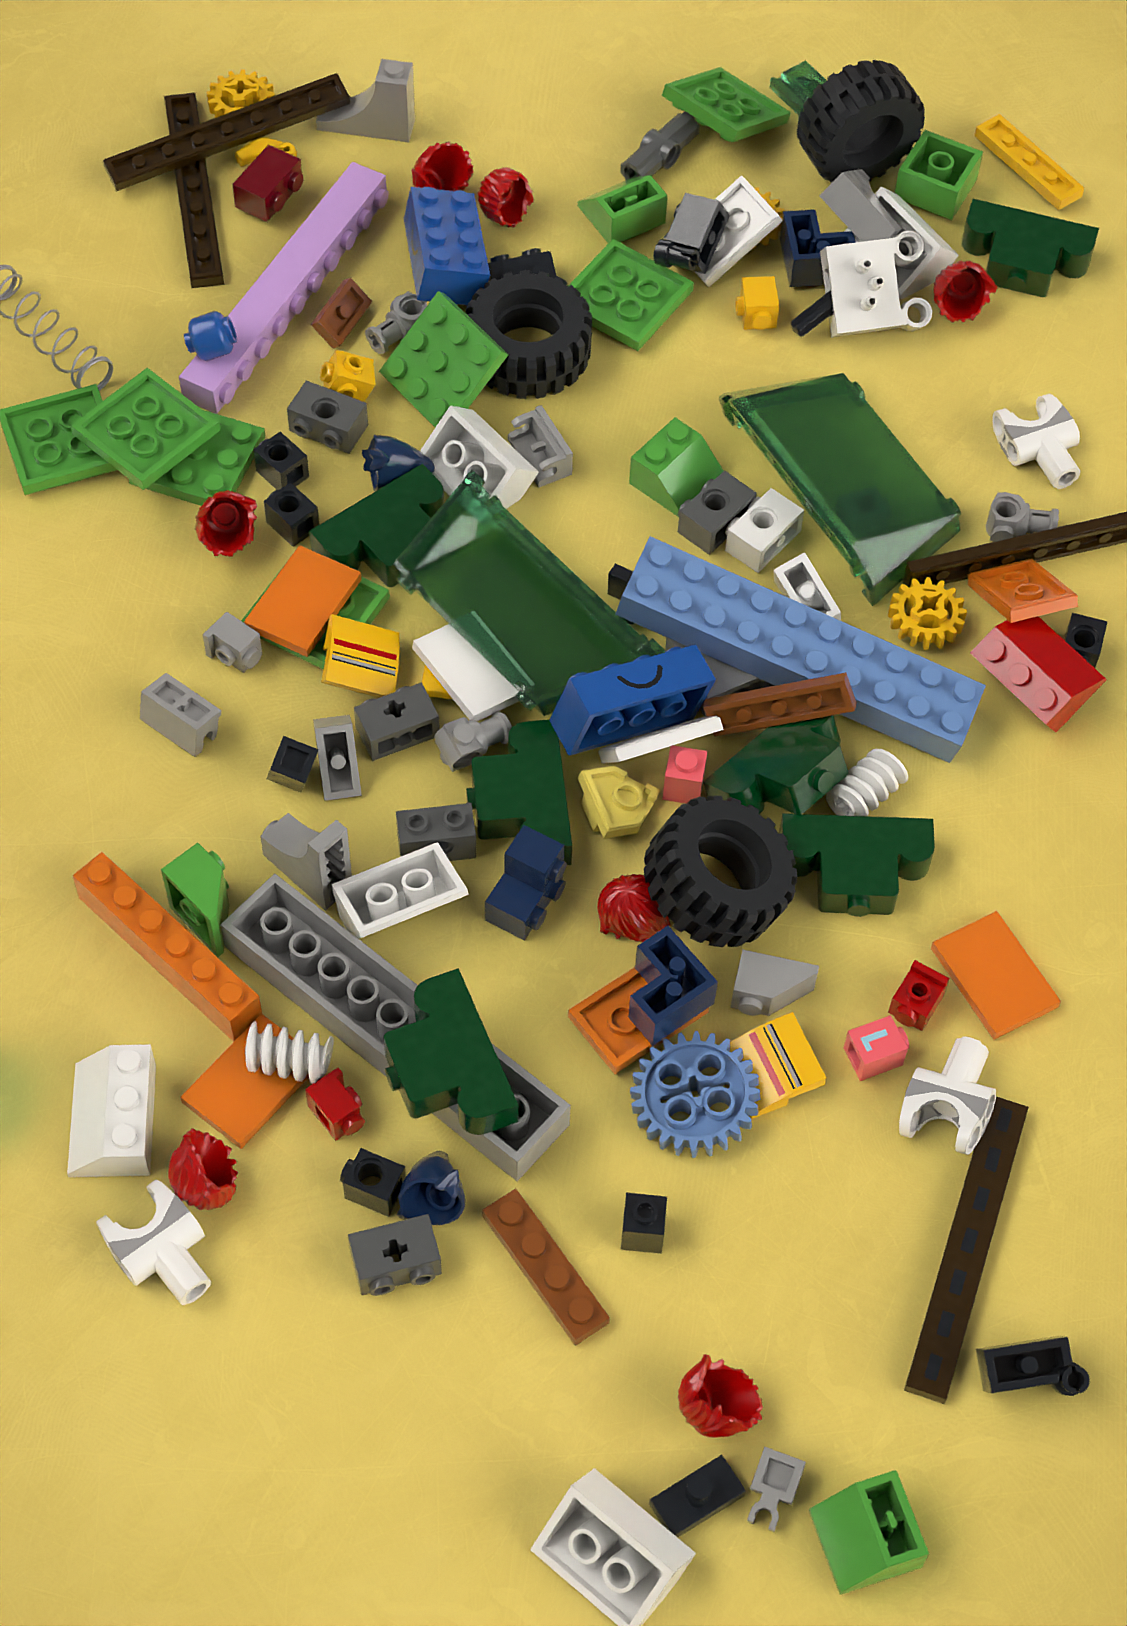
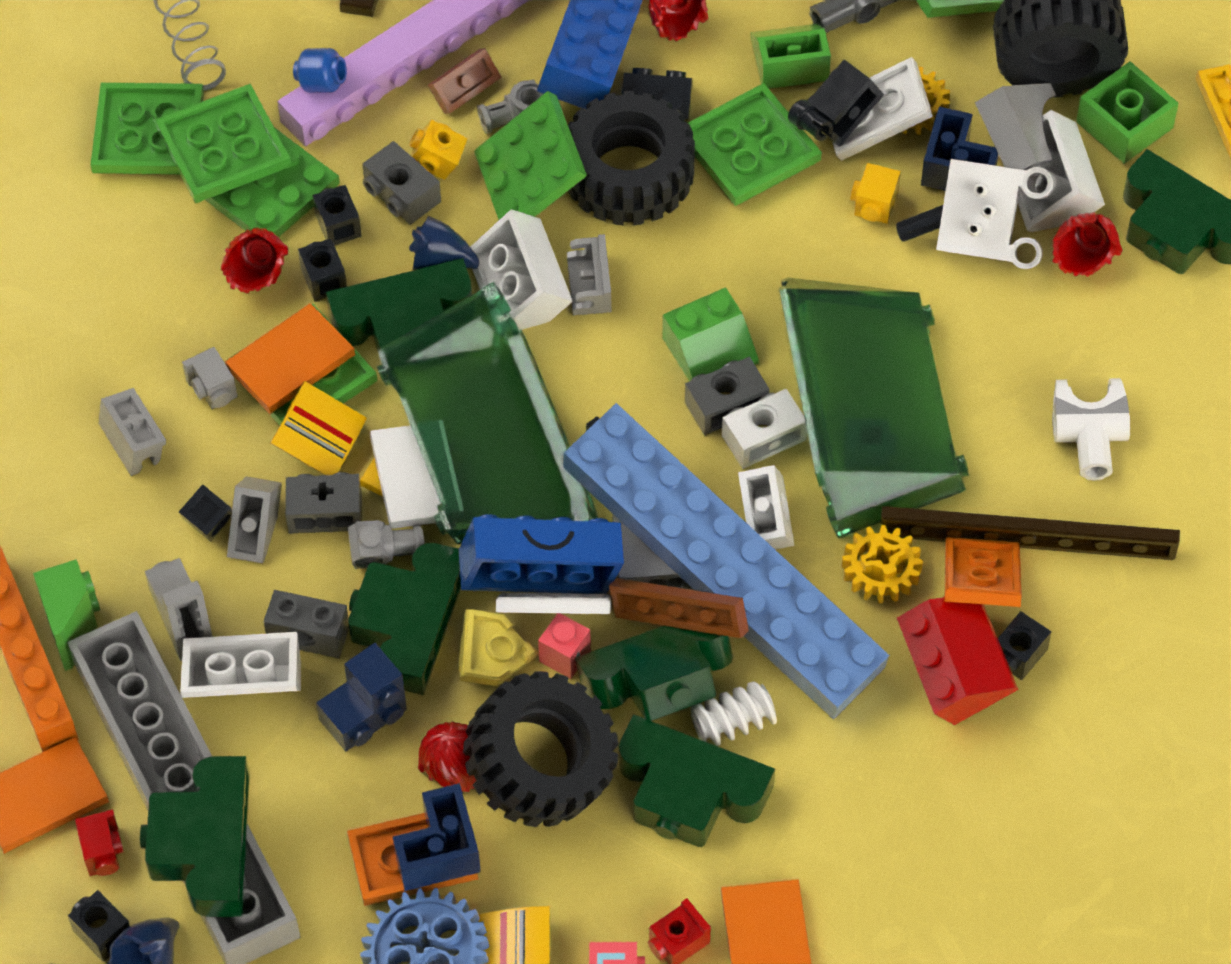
camera: 25 degrees right, 0 degrees up
white piece [245,1021,334,1084] -> none
light grey slope [731,950,819,1016] -> none
light grey connector [985,492,1059,542] -> none

